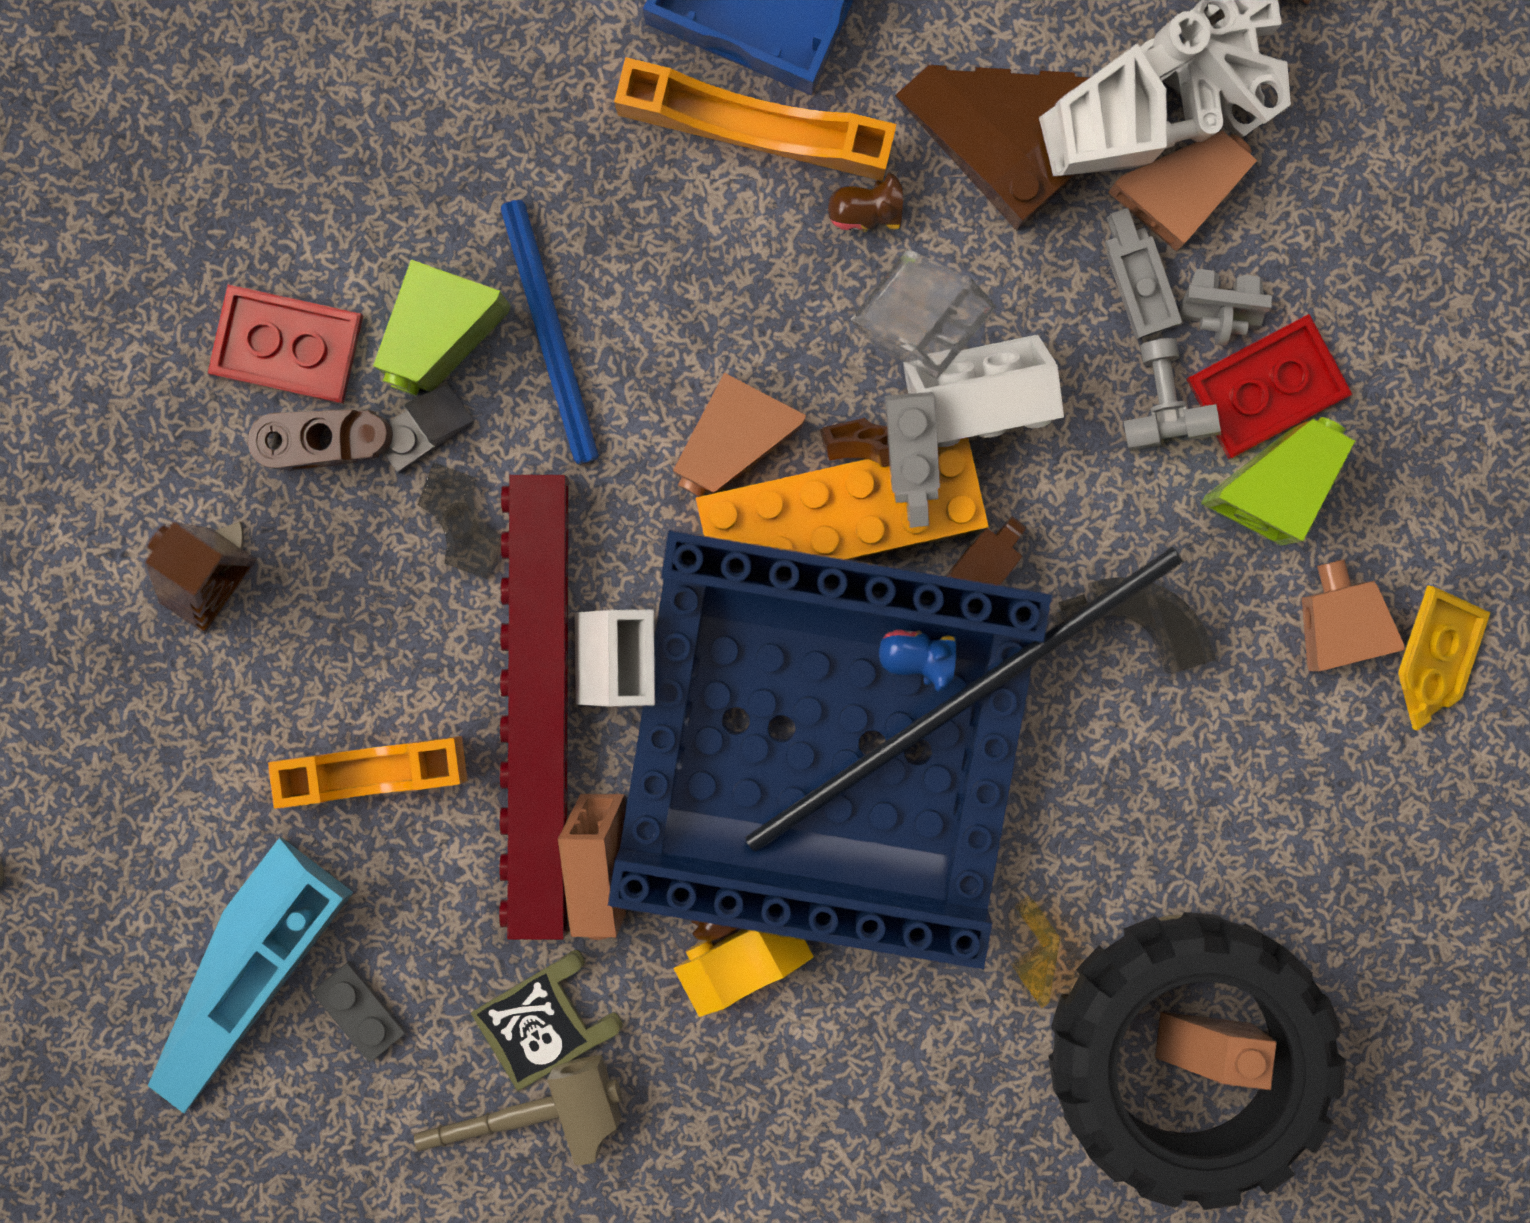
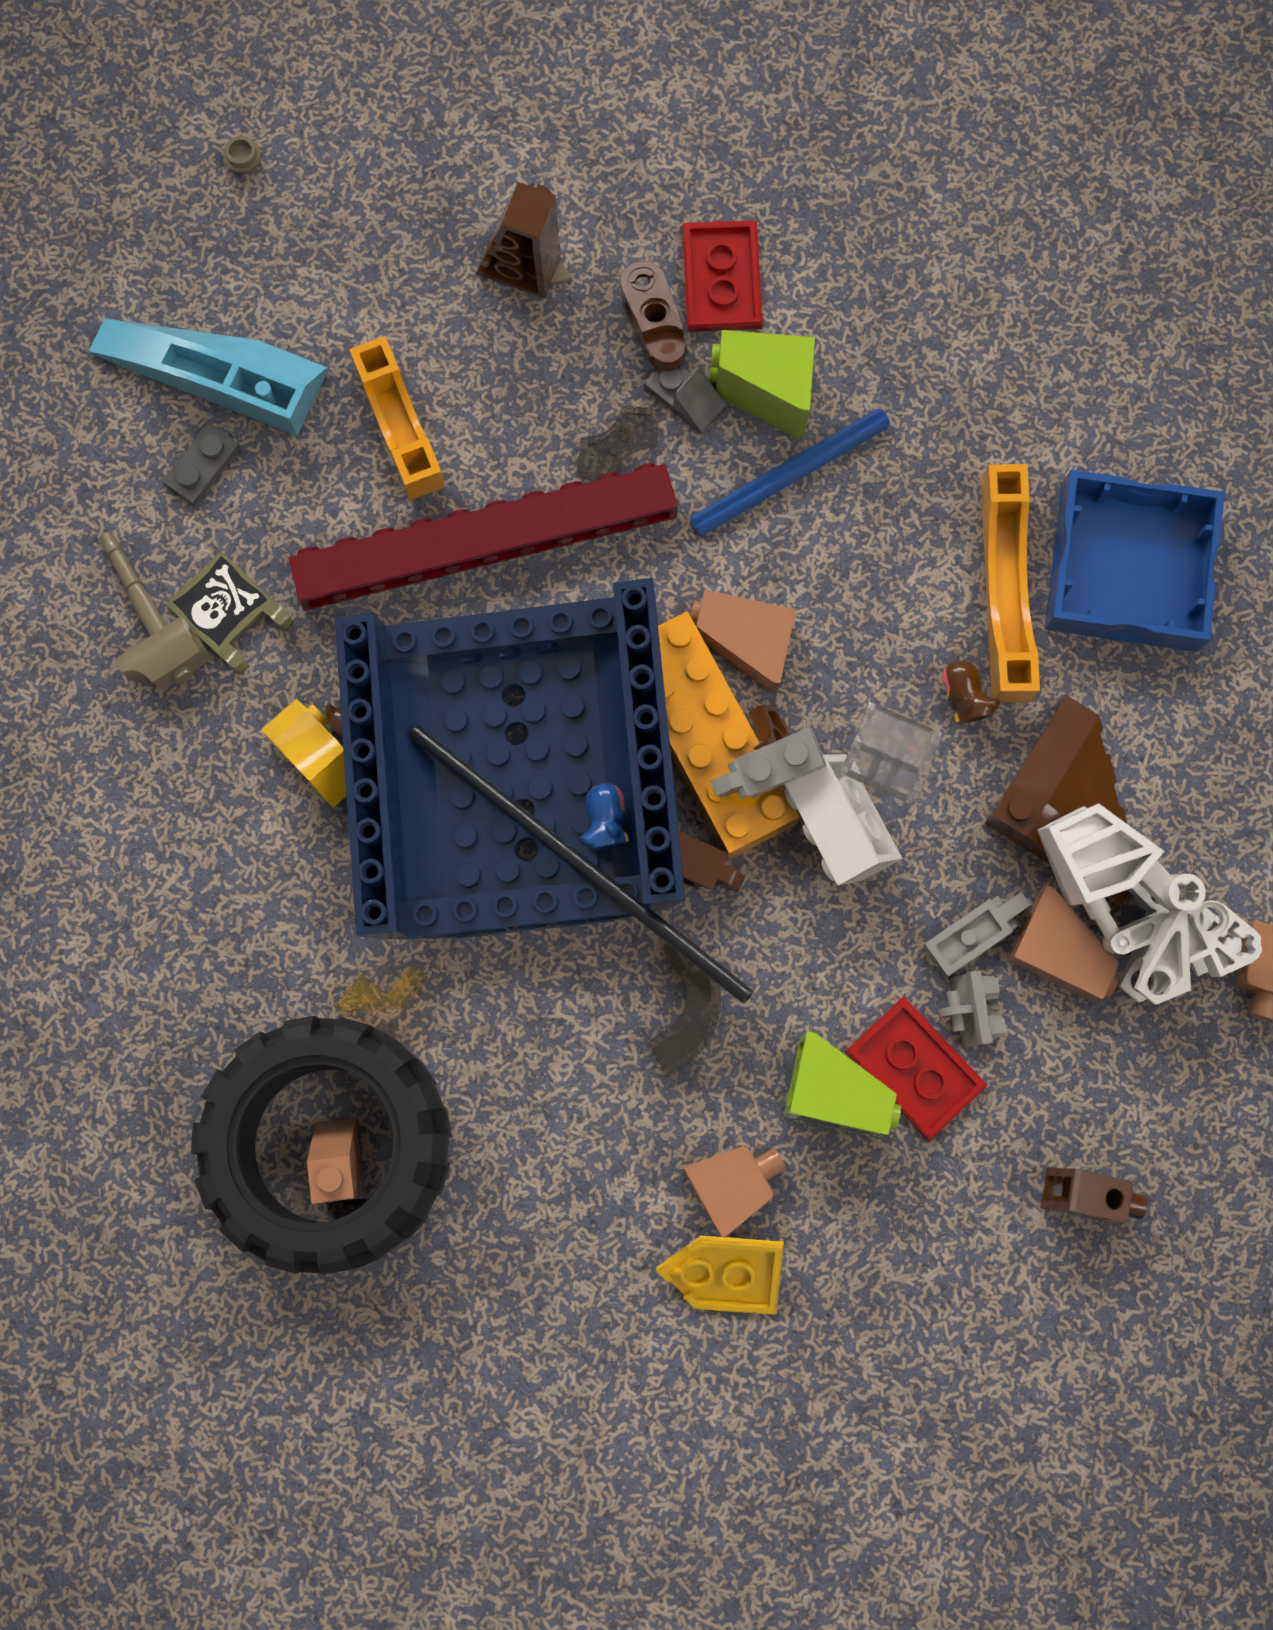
camera: 70 degrees right, 10 degrees down
nougat slope [558,794,626,940] -> none
white brick [574,610,655,706] -> none
light grey bar [1124,338,1221,451] -> none
none -> reddish brown torso [1040,1167,1147,1224]

